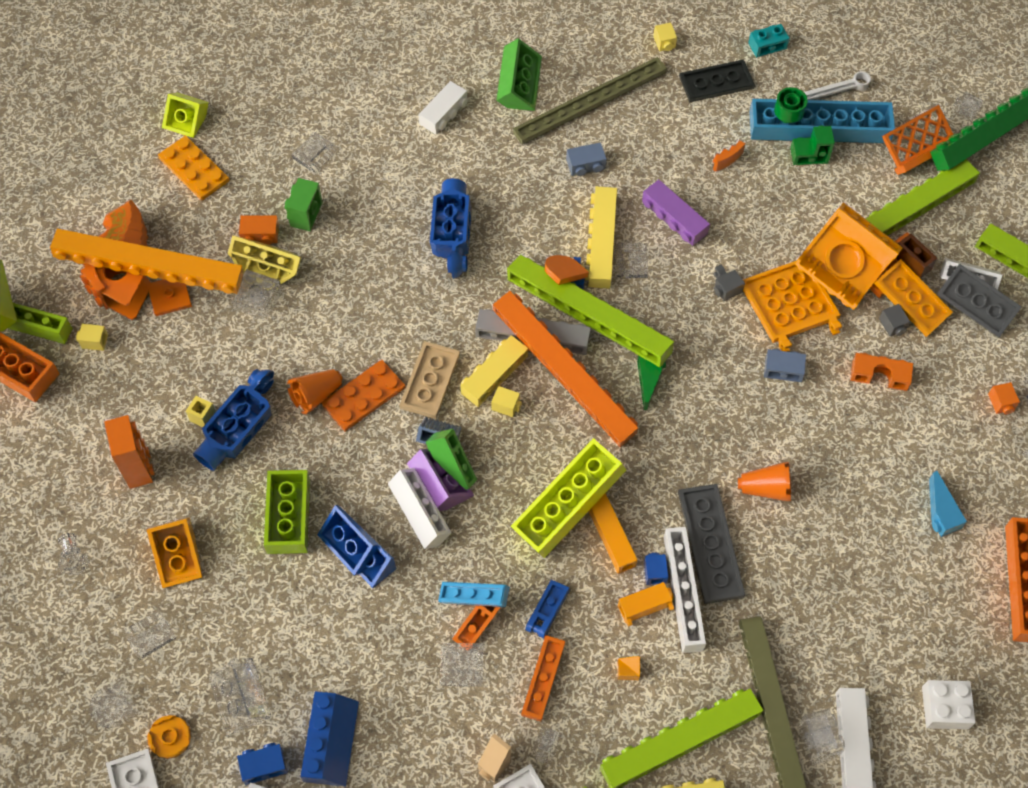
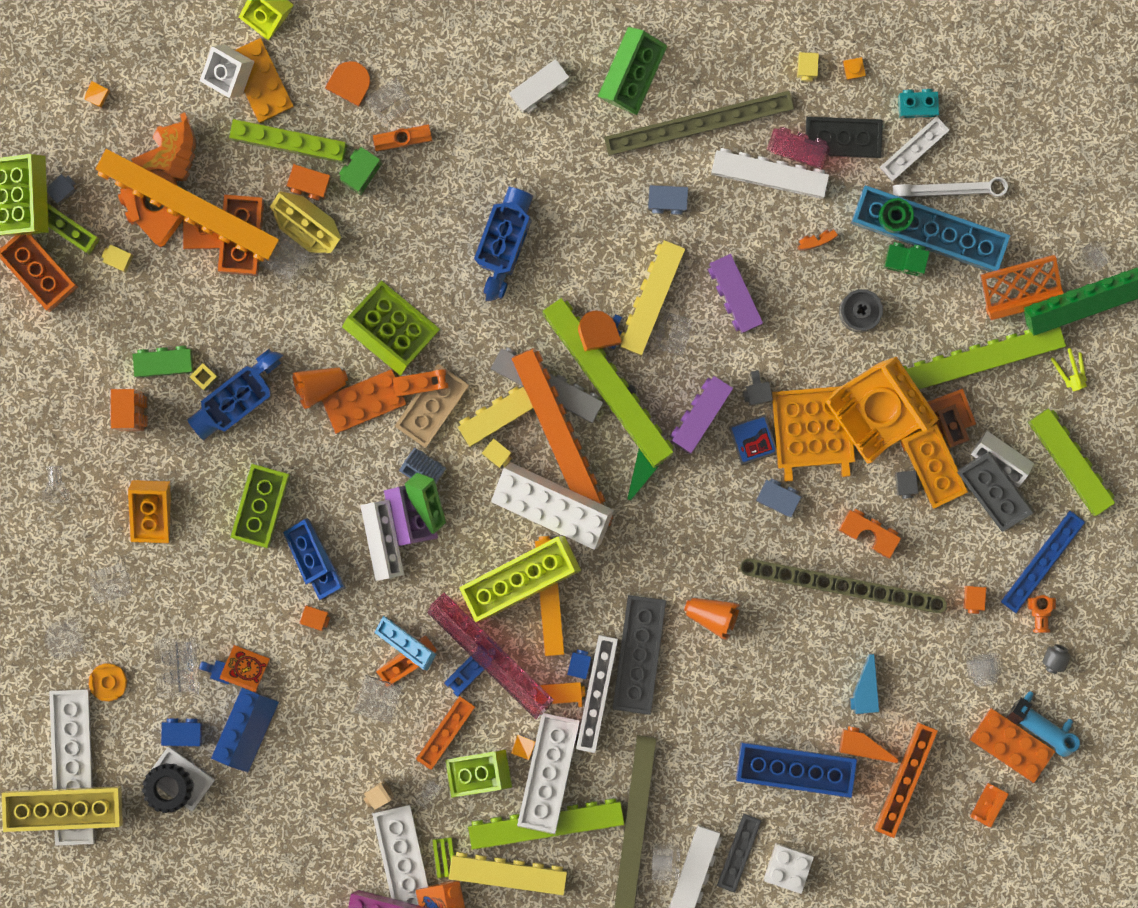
camera: 15 degrees right, 25 degrees up
none -> sand blue brick [47,174,77,205]
none -> light orange slope [84,81,110,108]
none -> bright green brick [132,346,194,378]
none -> blue plate [199,660,229,684]
none -> white brick [200,44,254,98]
none -> orange brick [218,195,264,276]
none -> orange tile [220,645,270,692]
none -> lime brick [229,119,347,163]
none -> orange brick [299,605,331,631]
none -> orange tile [325,61,370,107]
none -> lime slope [342,280,440,376]
none -> orange piece [373,124,432,152]
none -> orange plate [393,369,449,397]
none -> clear pink brick [427,592,554,720]
none -> lime slope [445,750,512,798]
none -> white brick [491,463,614,550]
none -> white plate [517,713,580,834]
none -> medium lavender brick [670,376,733,454]
none -> white brick [711,148,829,199]
none -> dark grey tile [717,813,762,893]
none -> slope [729,415,777,466]
none -> blue brick [735,742,857,798]
none -> olive beam [739,559,947,613]
none -> clear pink brick [767,127,830,170]
none -> dark grey wheel [839,289,883,333]
none -> orange slope [839,726,898,763]
none -> light orange plate [843,57,866,80]
none -> white plate [879,116,949,181]
none -> neon yellow plant [1051,348,1087,391]

